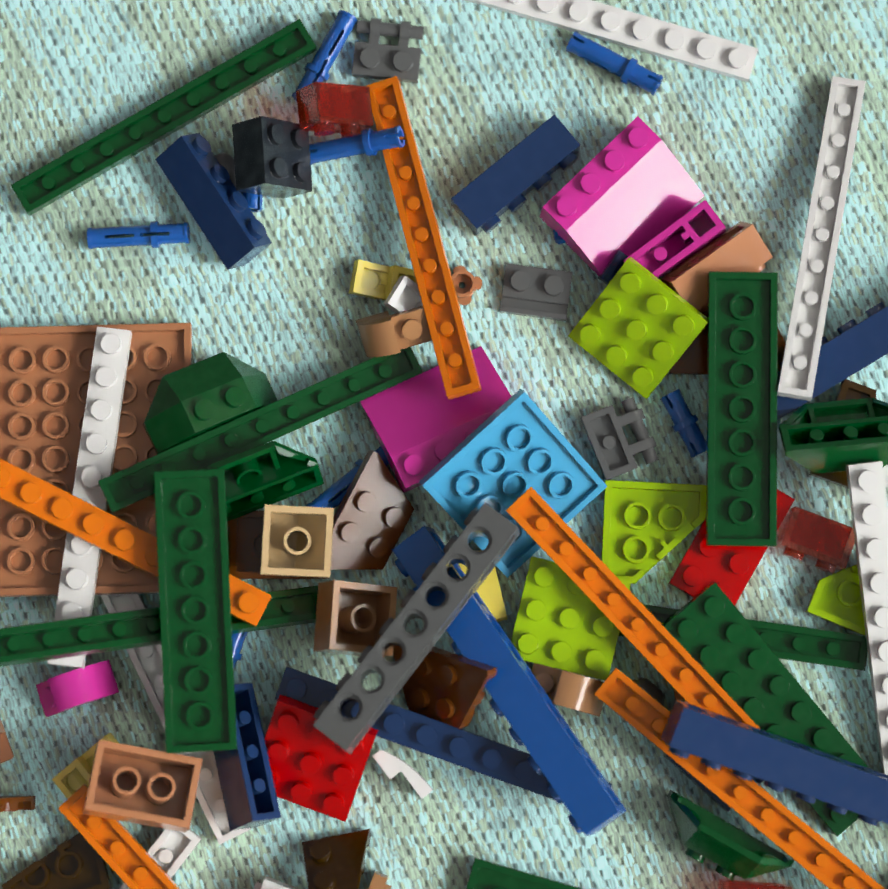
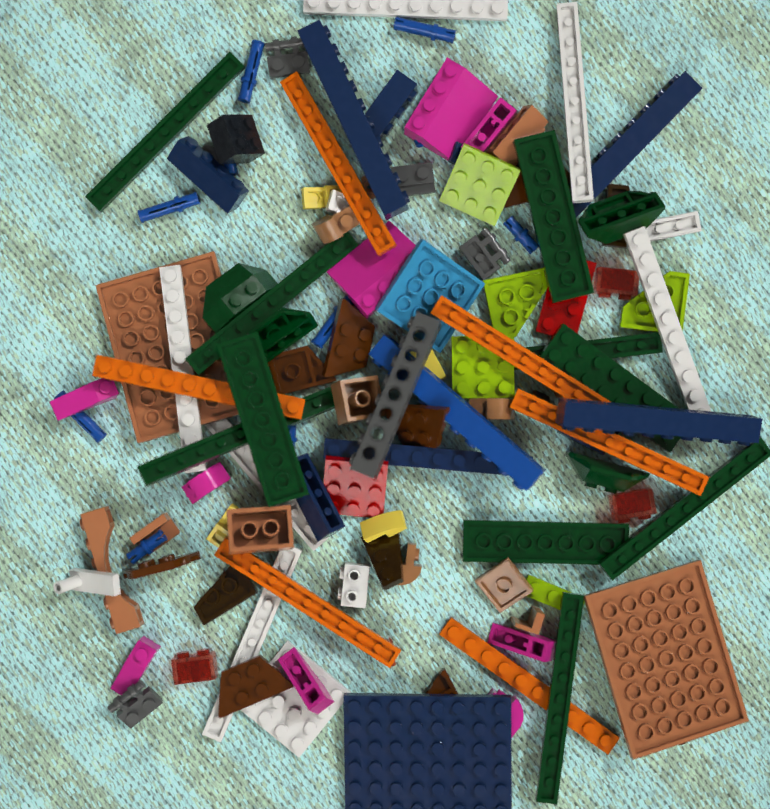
camera: 10 degrees left, 5 degrees up
tan slope [261,504,334,578] -> none
clear red brick [296,82,374,138] -> none
blue pin [309,126,405,165] -> none
white slope [373,750,433,799] -> none
none -> dark blue brick [297,19,410,220]
none -> light yellow slope [360,510,407,543]

